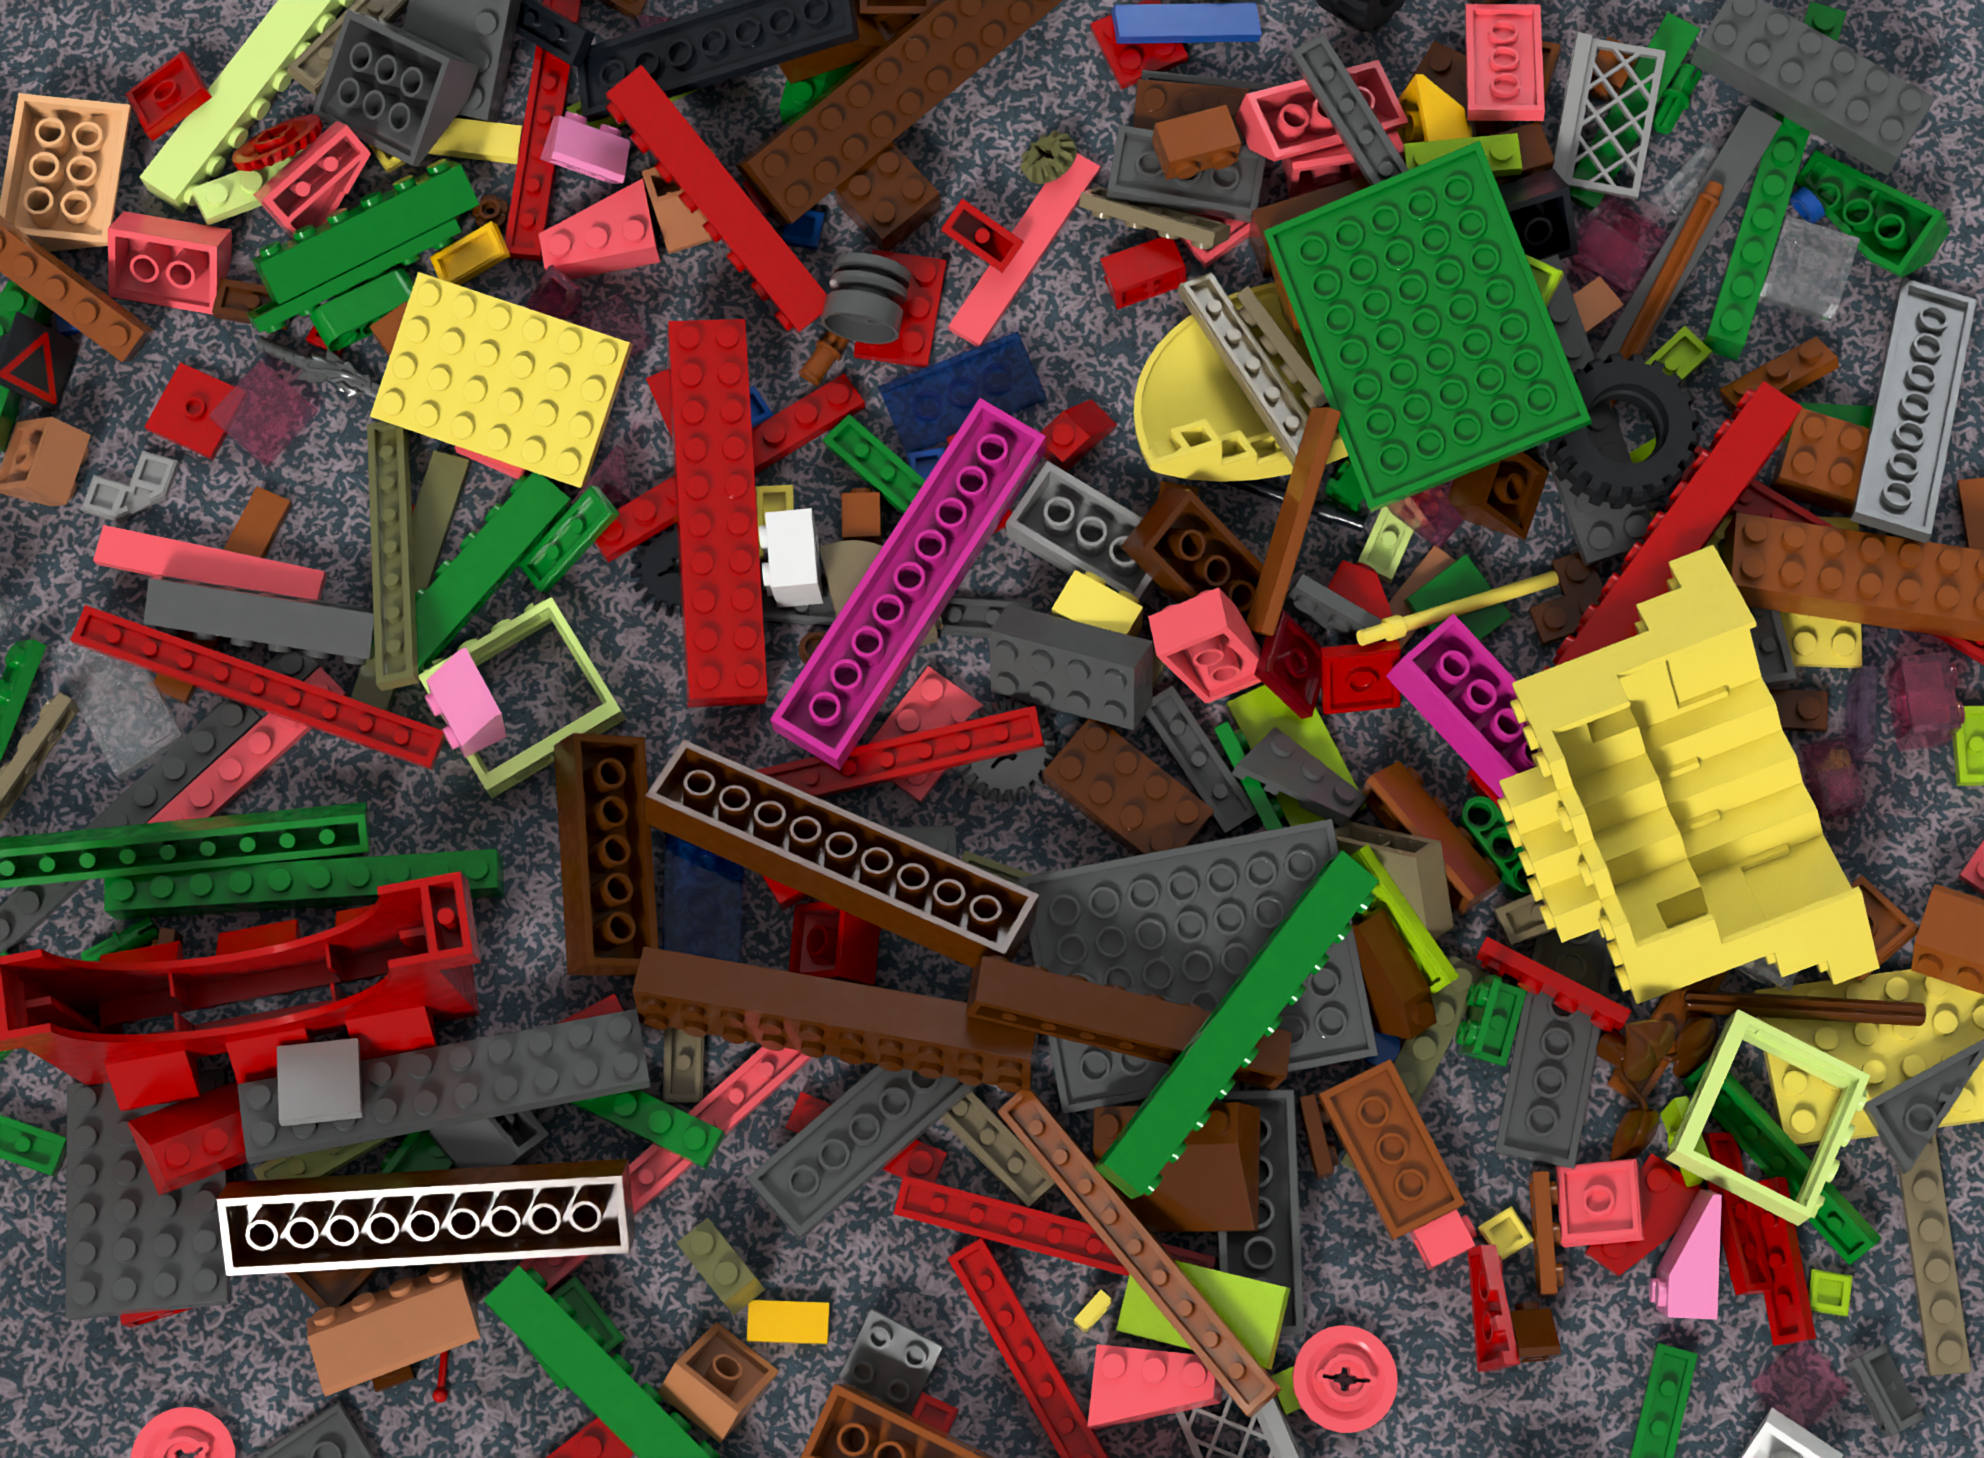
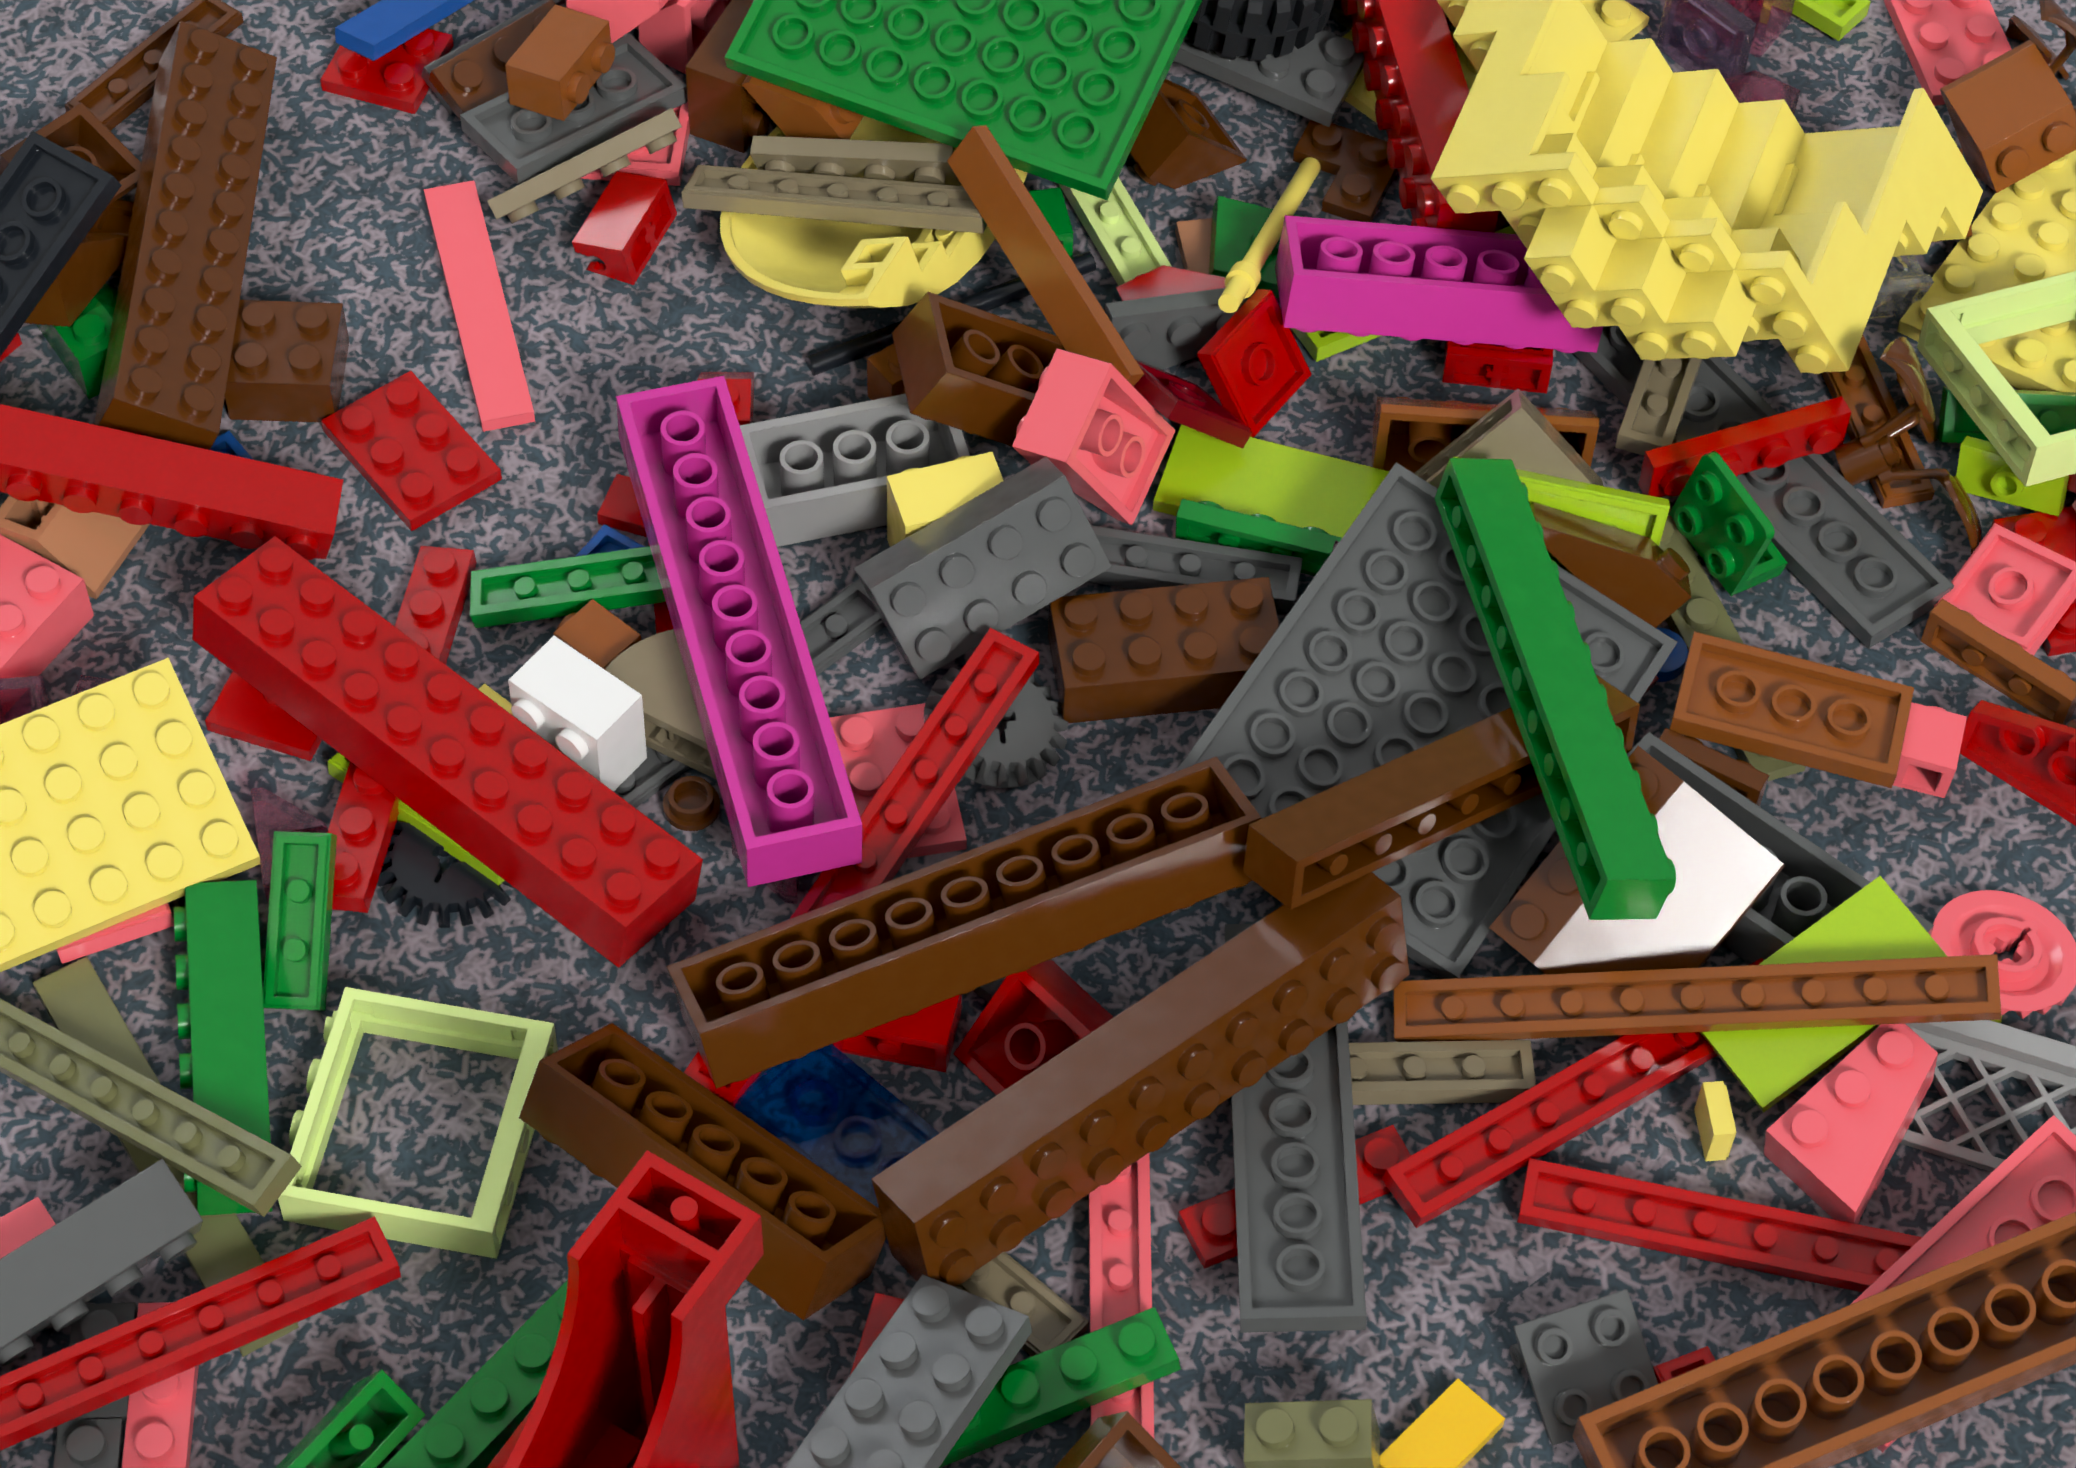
camera: 55 degrees left, 20 degrees down
bright pink slope [424,647,507,758] -> none
dark orange axle [798,331,850,387] -> none
dark grey wheel [821,252,911,344] -> none
clear blue tile [878,331,1047,455] -> none
red slope [939,199,1024,273] -> none
olive gear [1020,130,1077,184] -> none
dark grey wing [1231,727,1368,827] -> none
clear pink slope [1386,486,1464,548] -> none
green beam [1459,796,1533,899] -> none
light yellow tile [1477,1206,1534,1260] -> none
reddish brown axle [1683,990,1926,1026] -> none

